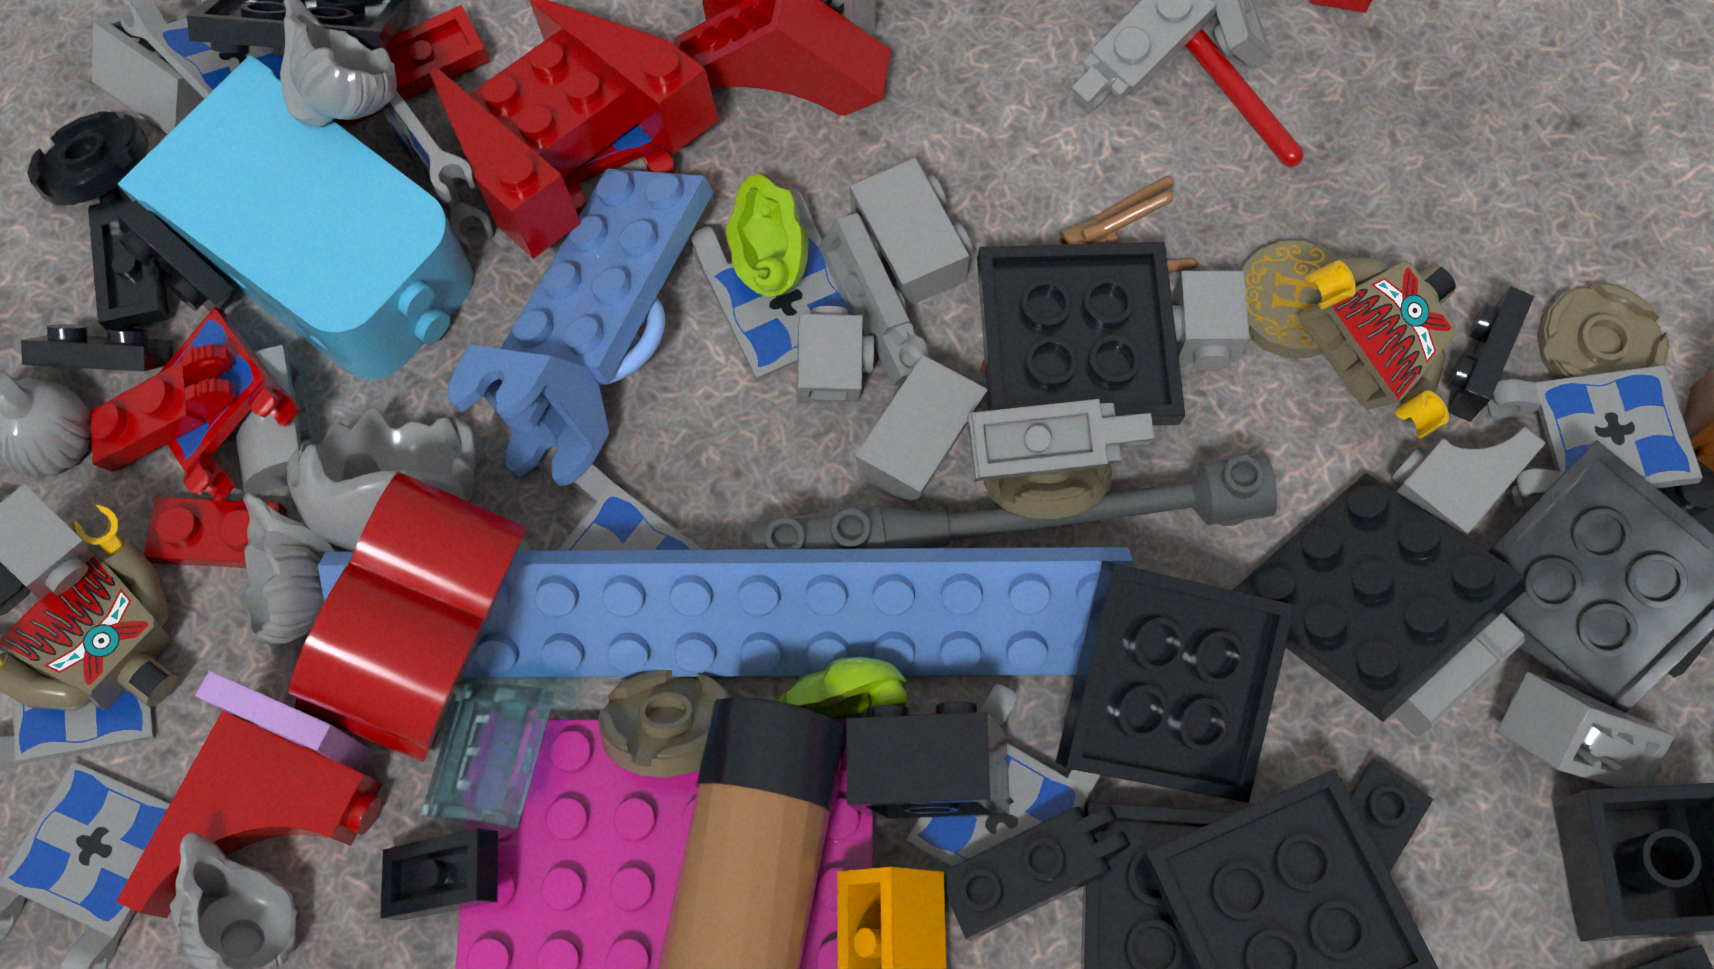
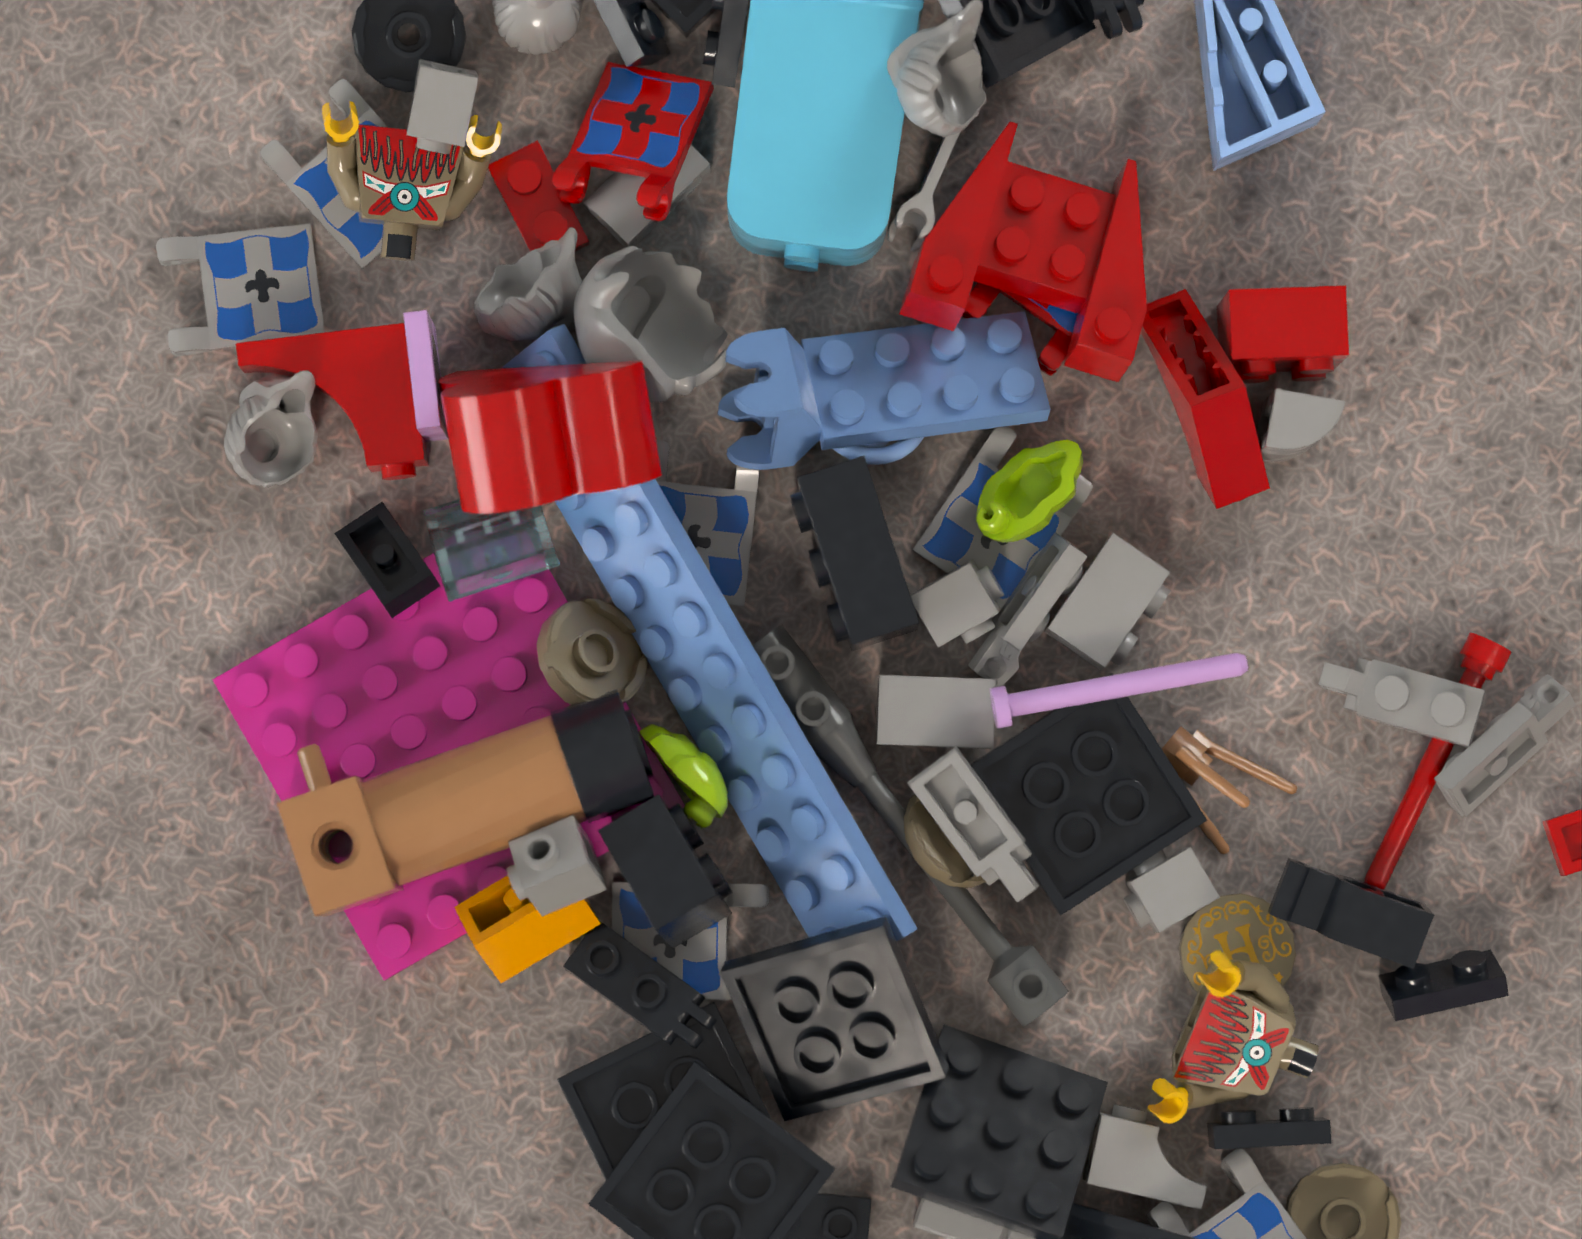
camera: 50 degrees right, 15 degrees up
red hinge [90,343,236,472] -> none
red hinge [338,5,490,127] -> none
none -> light grey brick [507,815,607,916]
none -> black brick [790,456,919,651]
none -> lavender bar [990,653,1248,729]
none -> black piece [1268,858,1434,969]
none -> black plate [1378,949,1509,1022]

